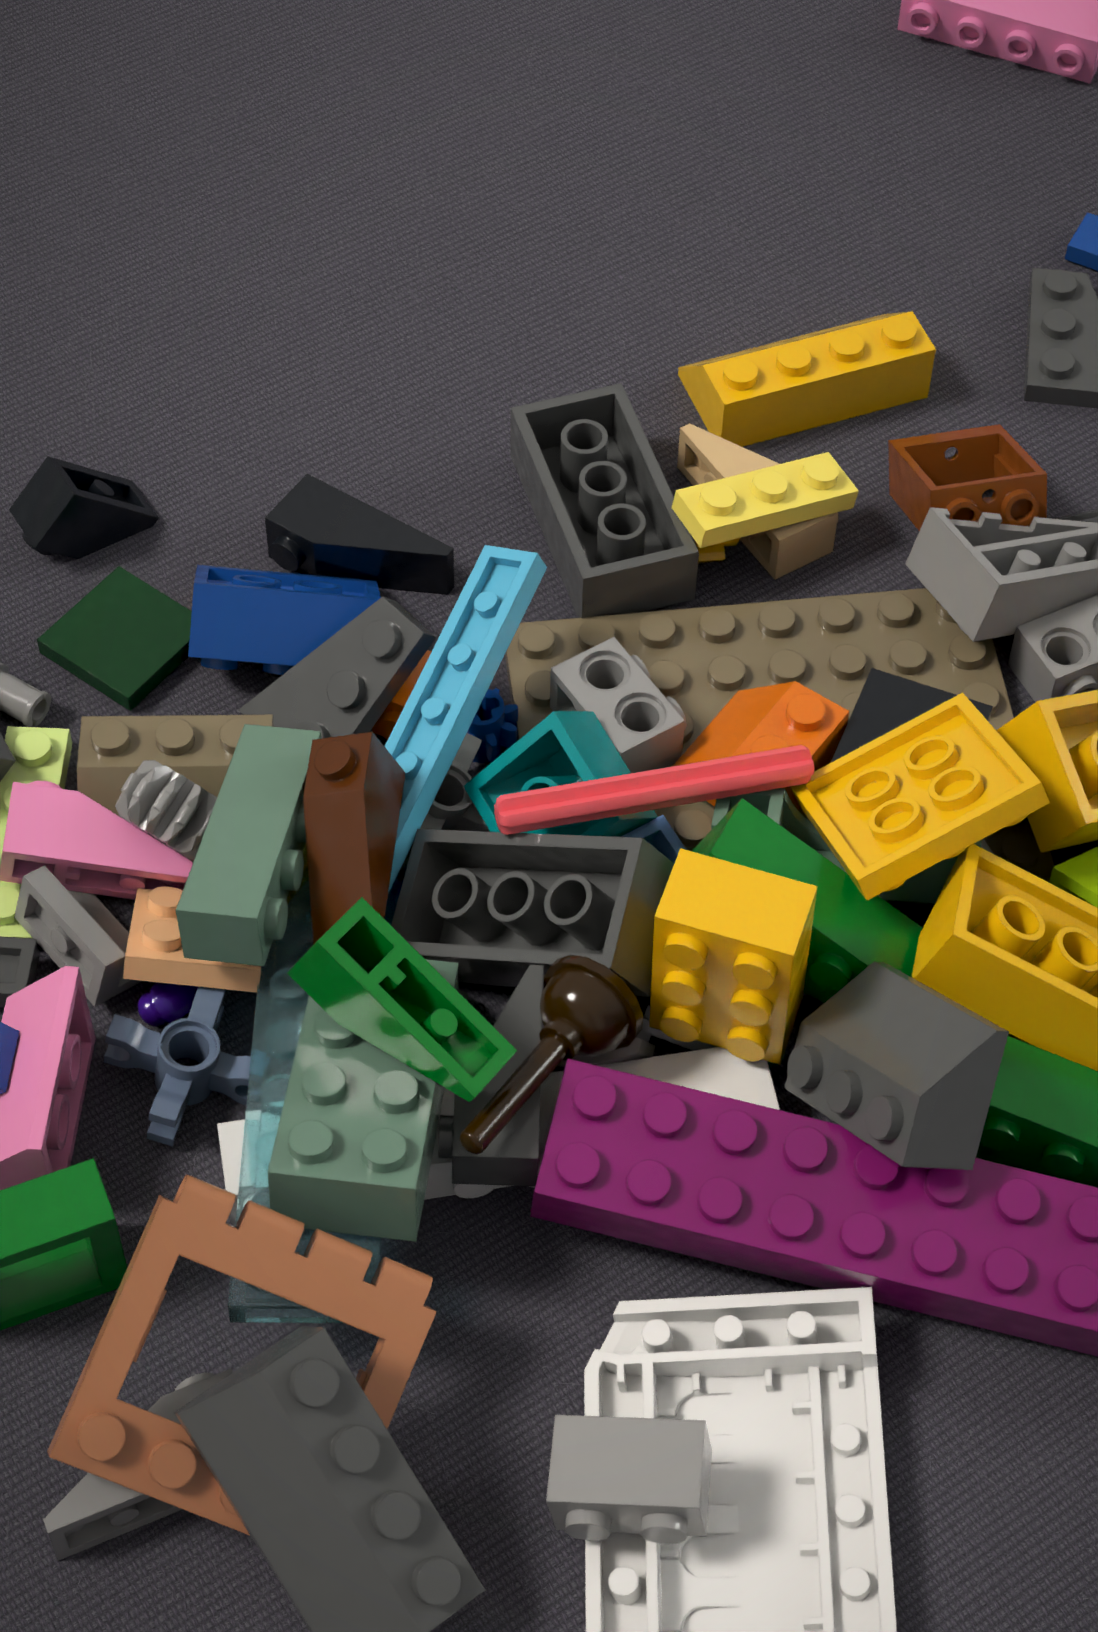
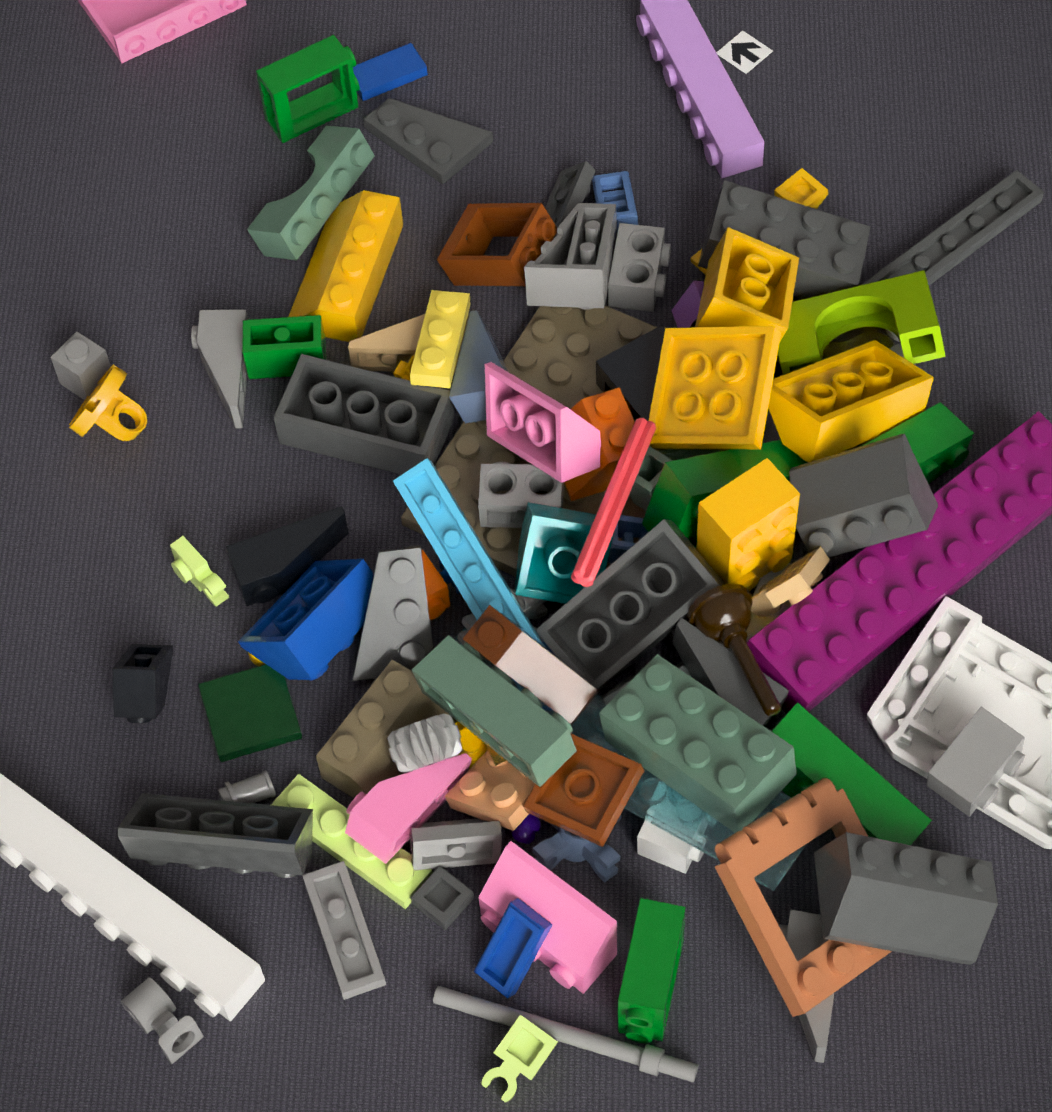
camera: 50 degrees left, 5 degrees up
green slope [287,897,517,1102] -> none
none -> light grey brick [50,332,111,400]
none -> yellow tile [69,364,147,441]
none -> yellowish green plate [170,536,229,607]
none -> light grey slope [191,309,248,428]
none -> green brick [243,315,326,379]
none -> sand green arch [247,126,375,261]
none -> green window [256,35,360,144]
none -> sand blue slope [449,310,508,424]
none -> bright pink slope [485,362,601,483]
none -> dark orange plate [523,734,645,847]
none -> tan hinge [751,546,830,618]
none -> green wedge [771,702,932,845]

